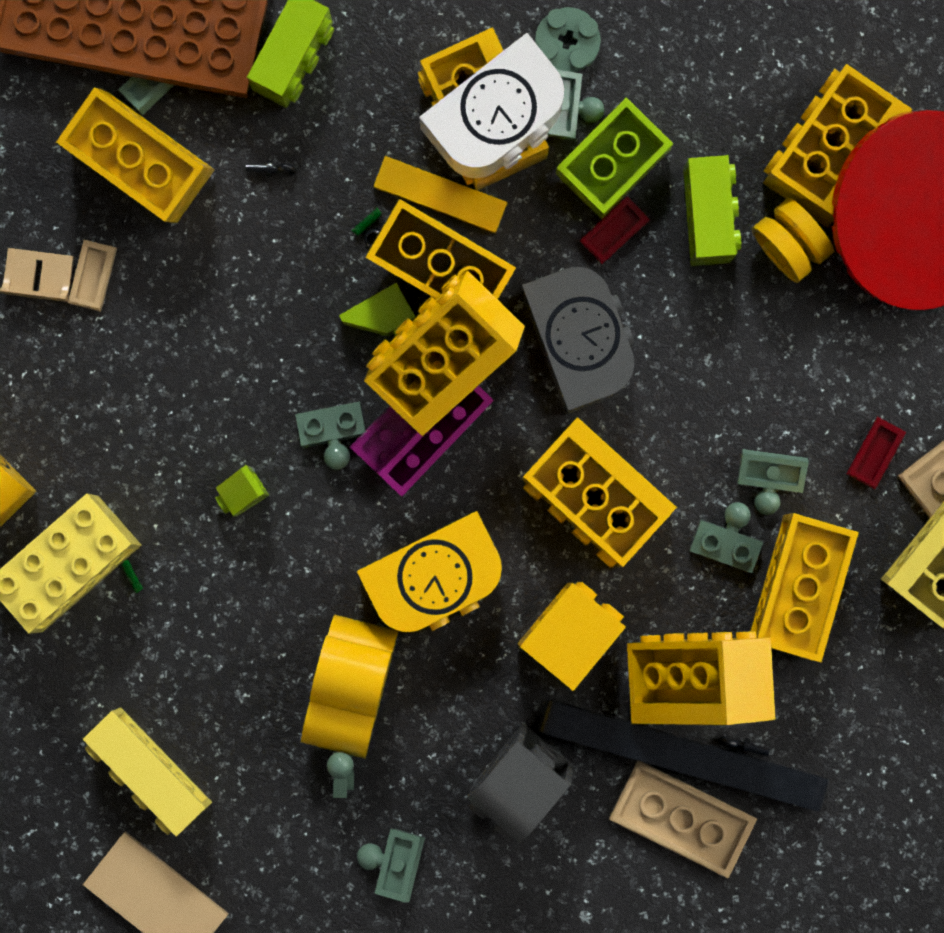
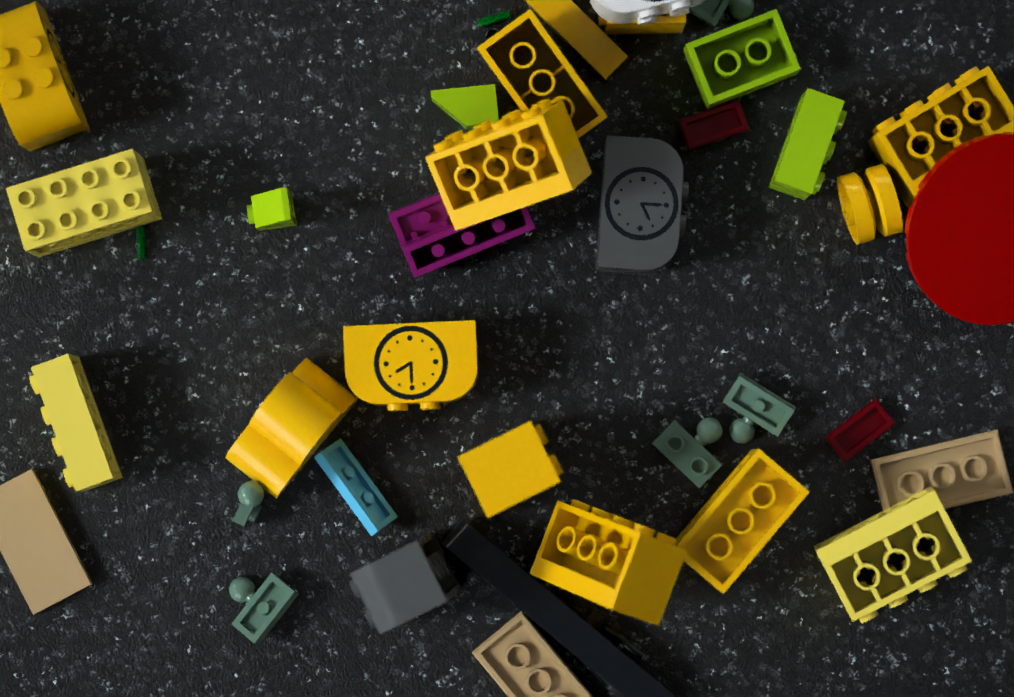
camera: 25 degrees right, 0 degrees up
sand green plate [295,401,366,470] -> none
yellow brick [522,417,677,568] -> none
none -> medium azure plate [314,438,398,536]

